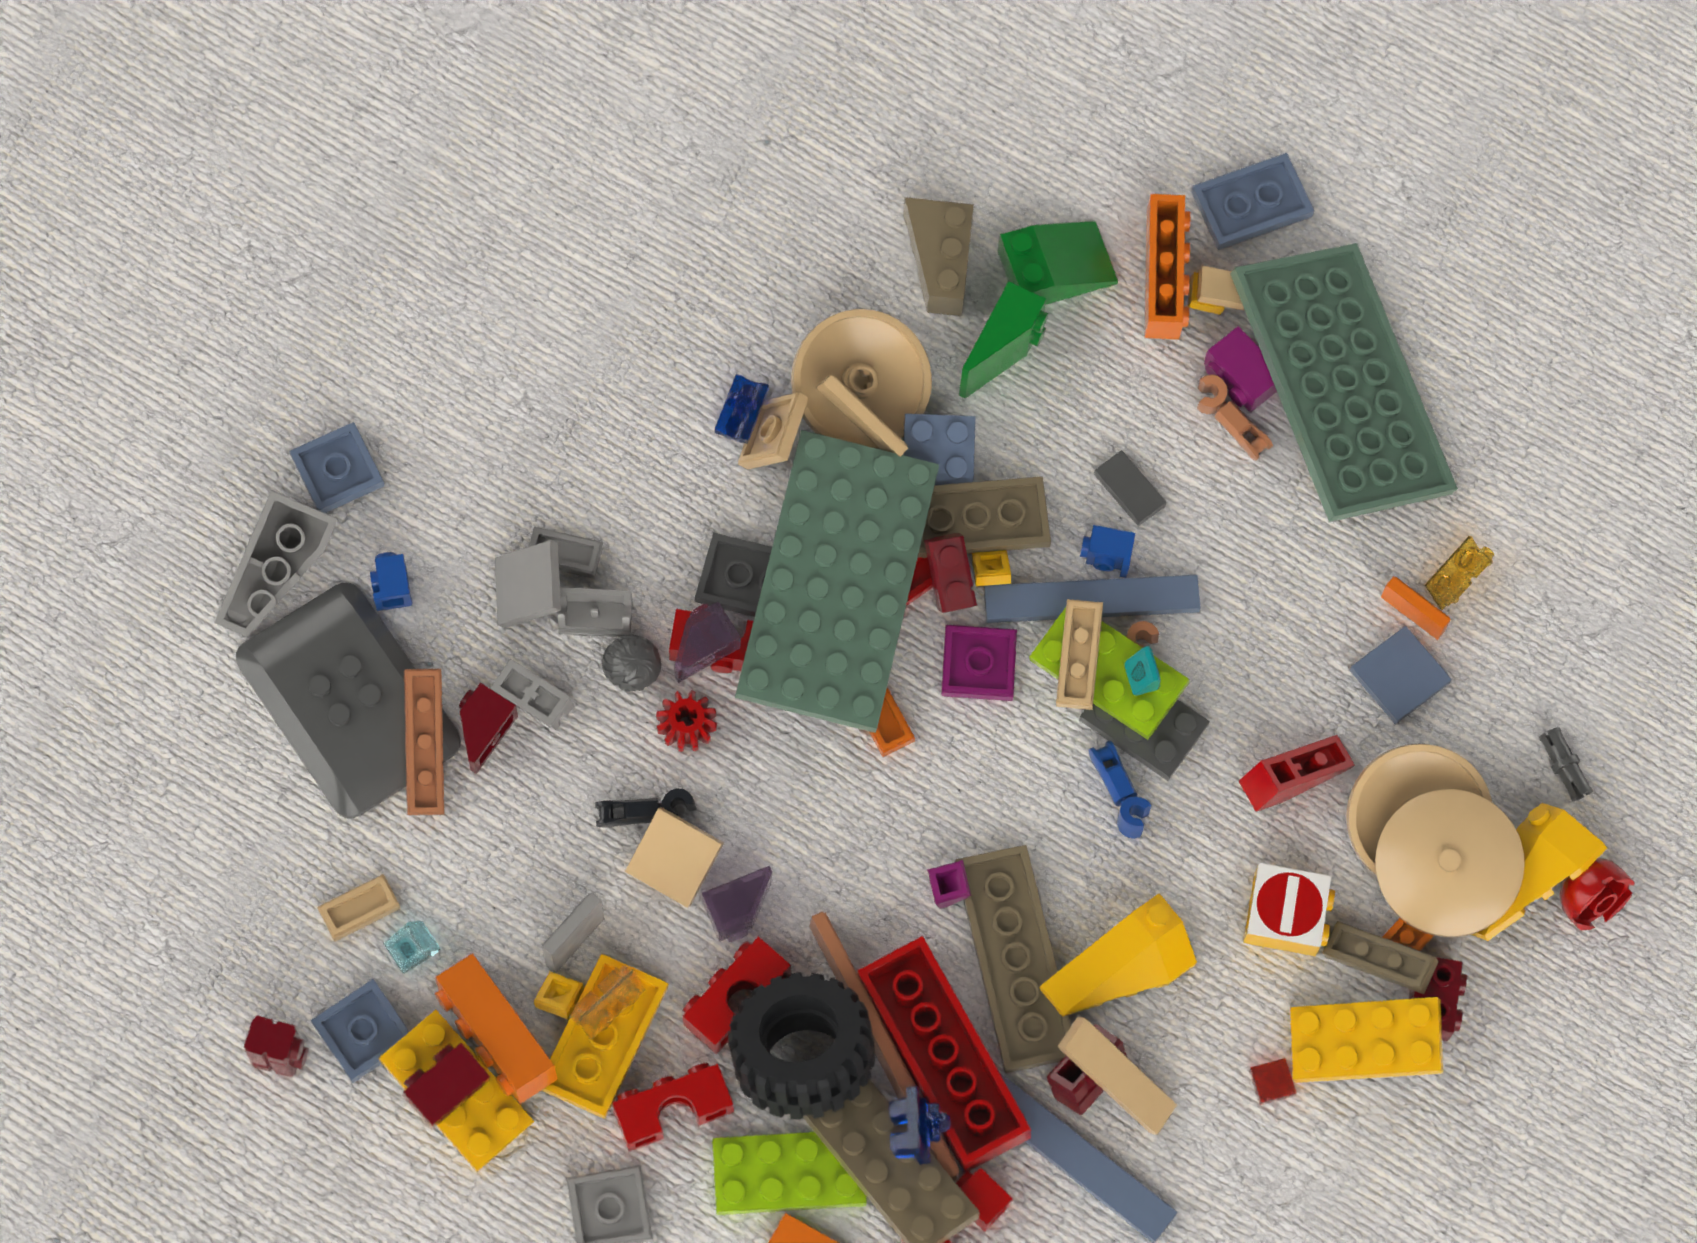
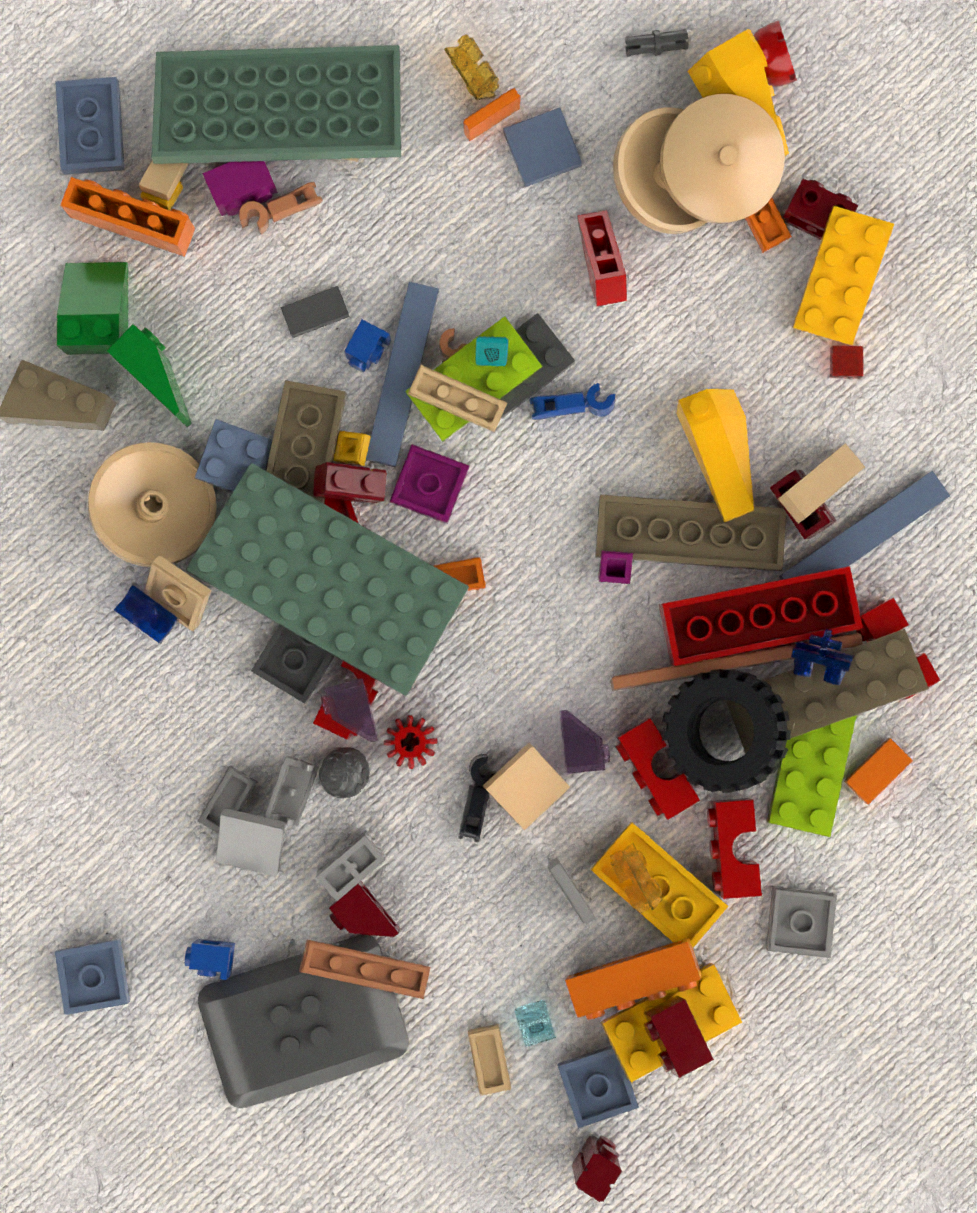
camera: 70 degrees left, 15 degrees up
light grey wedge [214,490,338,637] -> none
yellow tile [533,971,584,1019] -> none
tan tile [816,375,908,457] -> none
piece [1243,863,1335,956] -> none
dark tan tile [1322,921,1439,994] -> none

